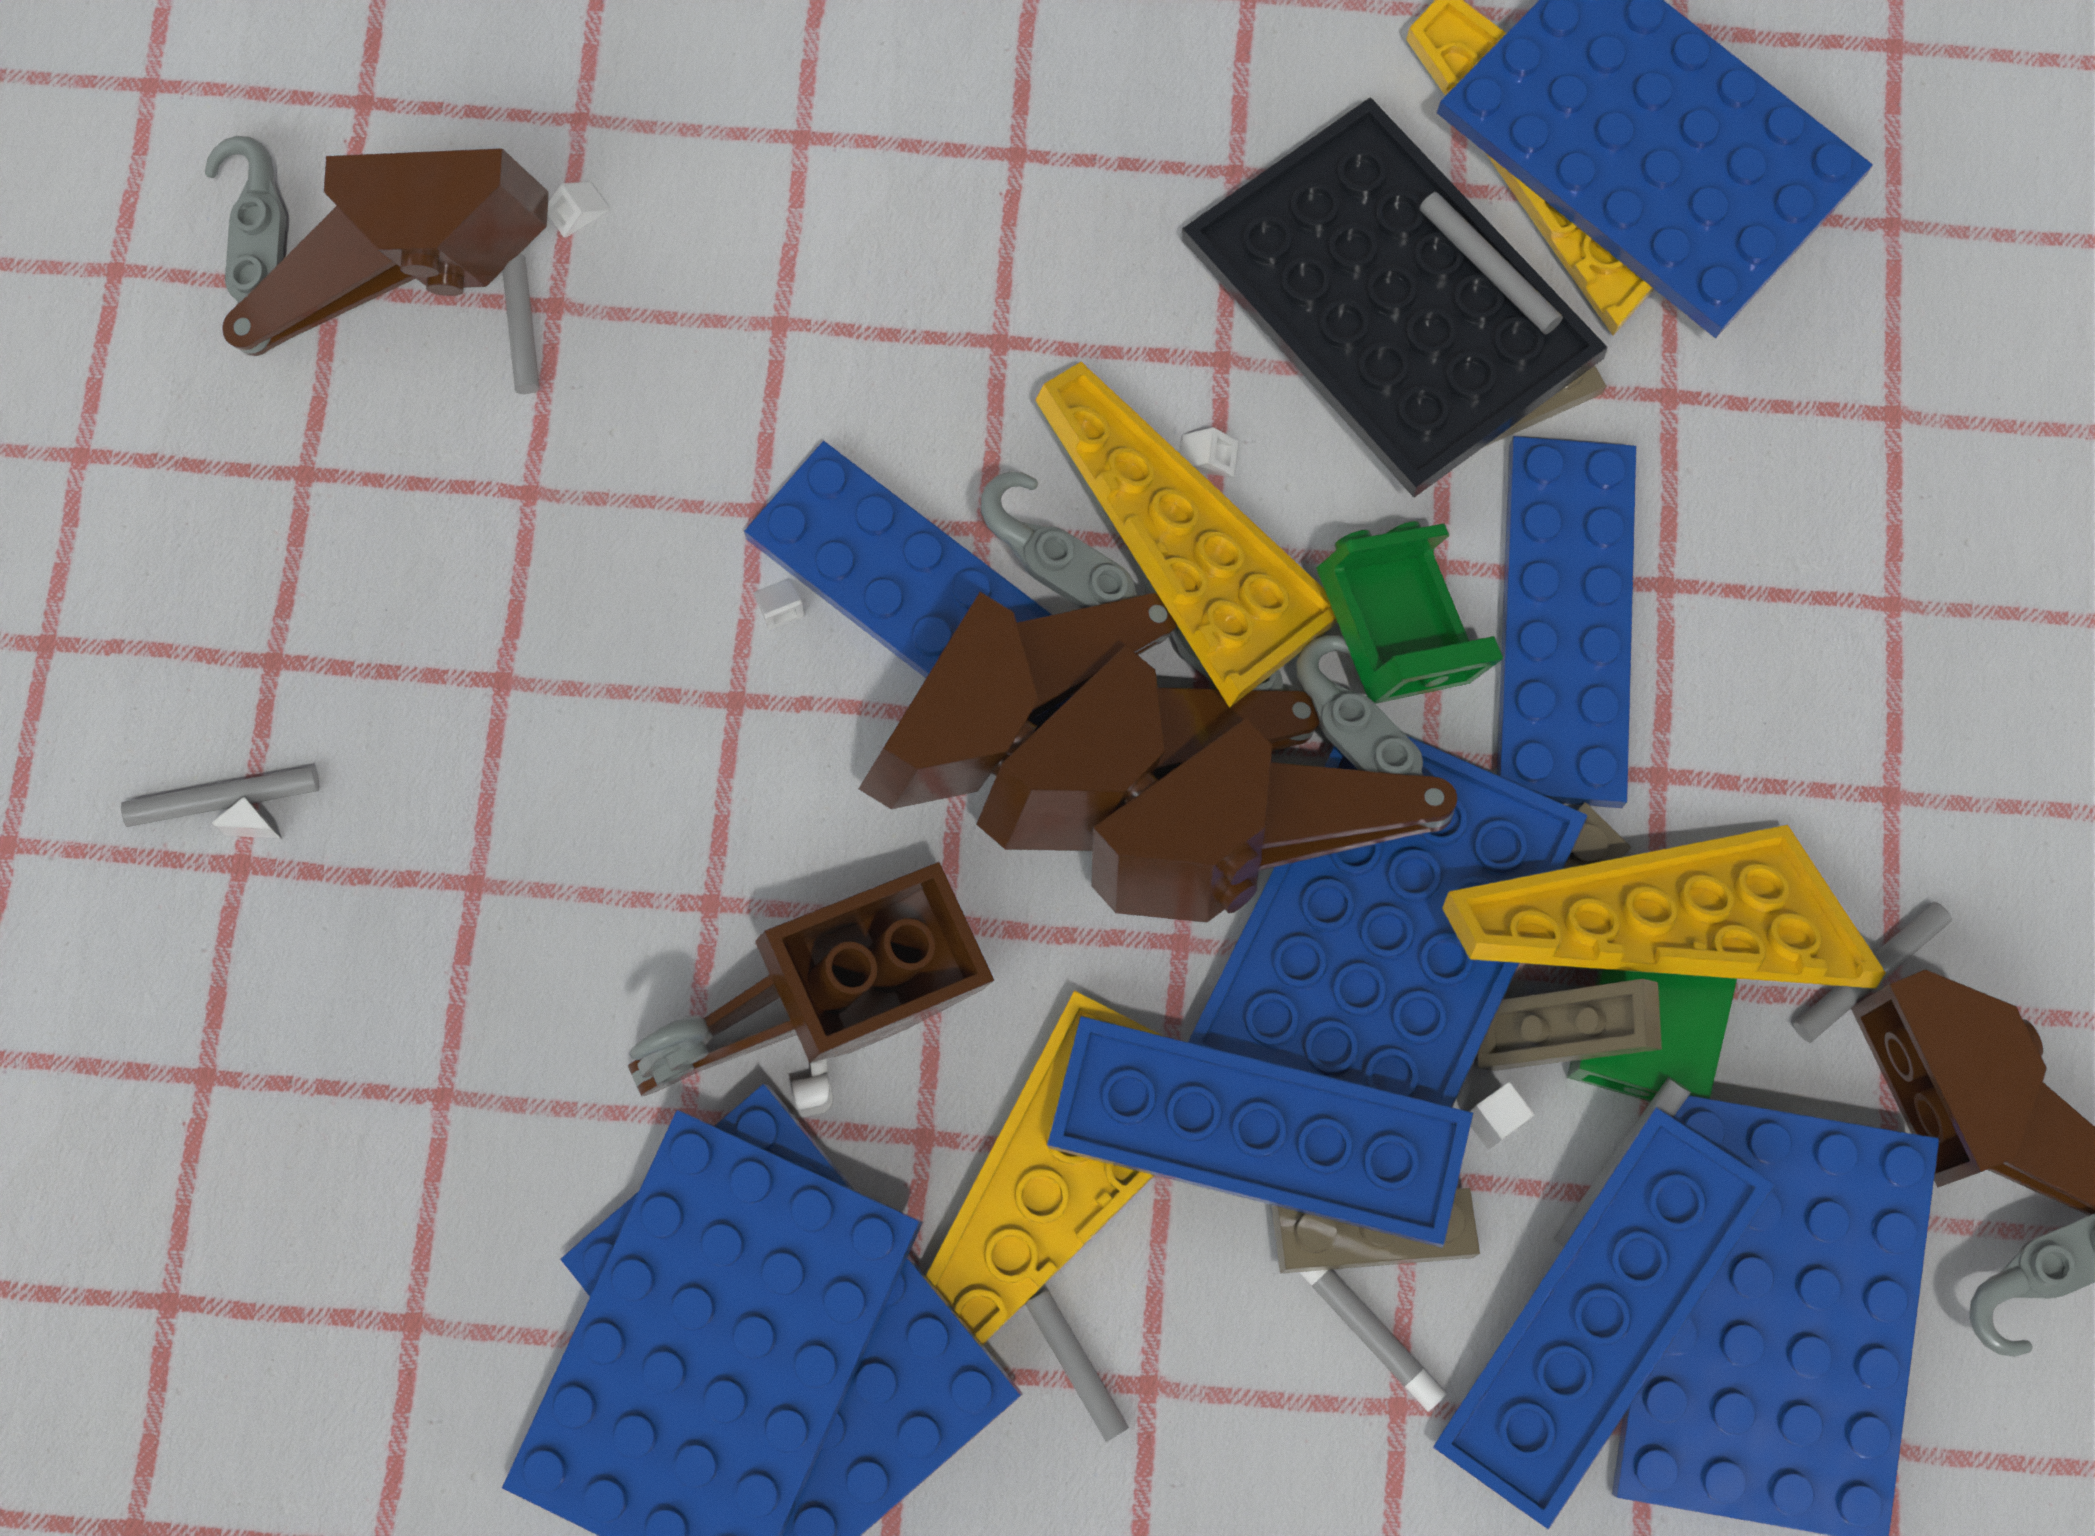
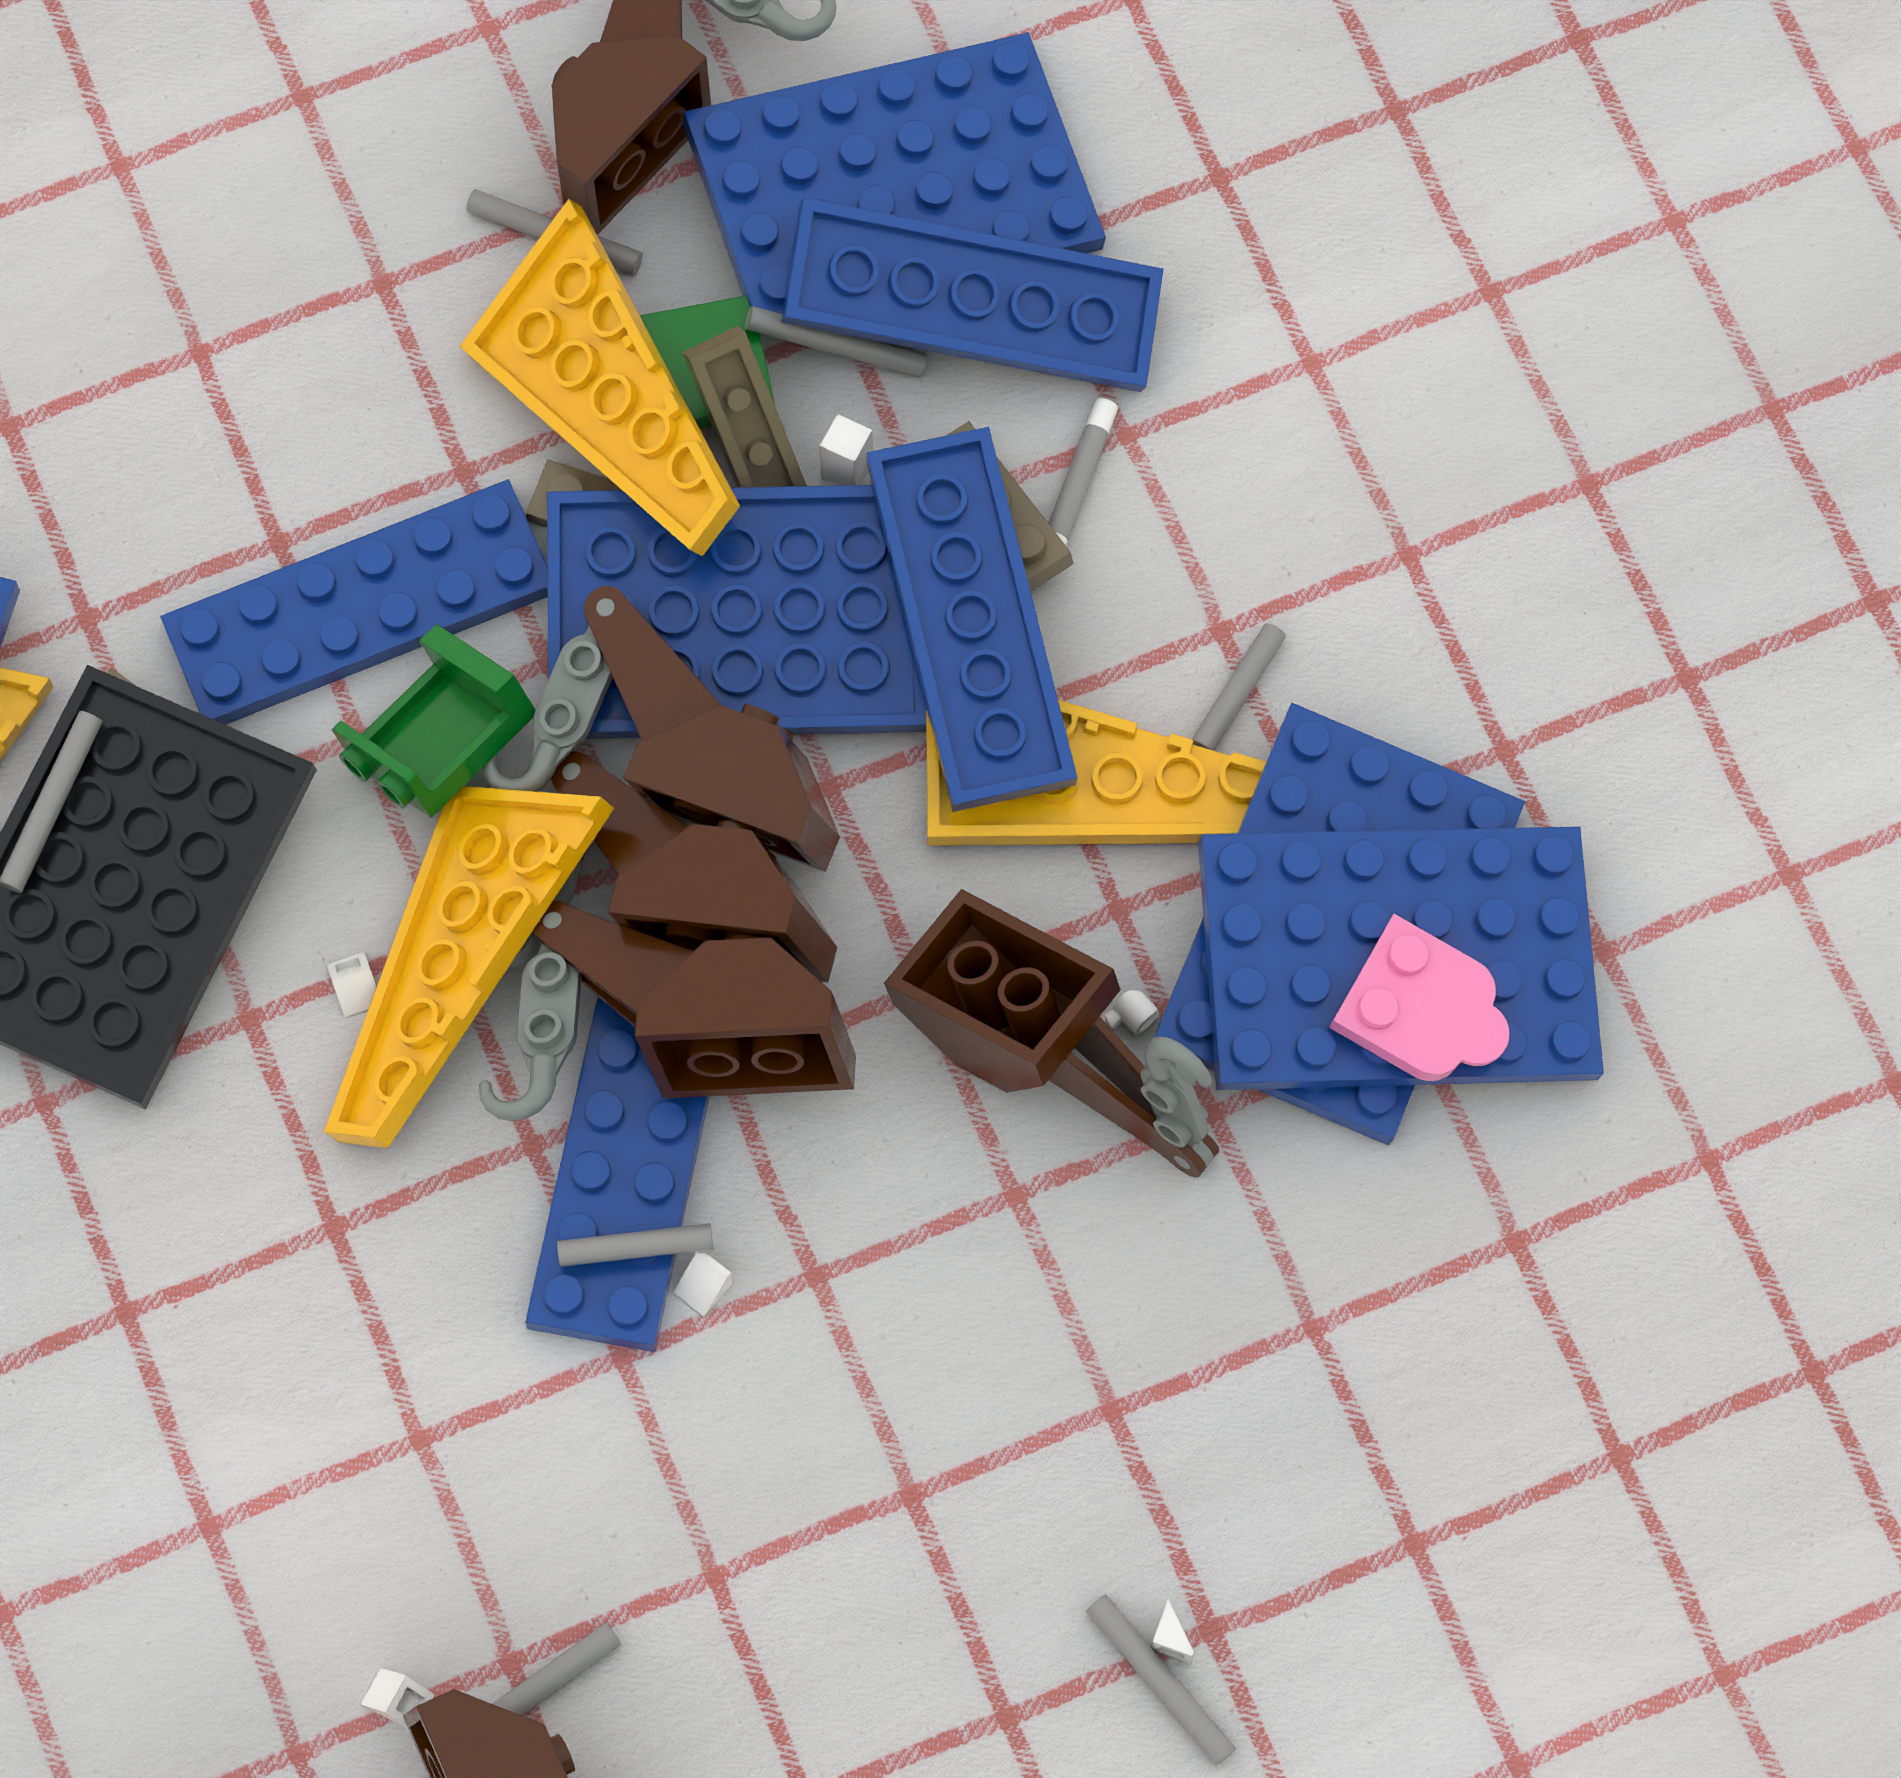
camera: 115 degrees left, 5 degrees down
none -> light grey piece [557,1223,714,1267]
none -> bright pink plate [1329,914,1509,1081]

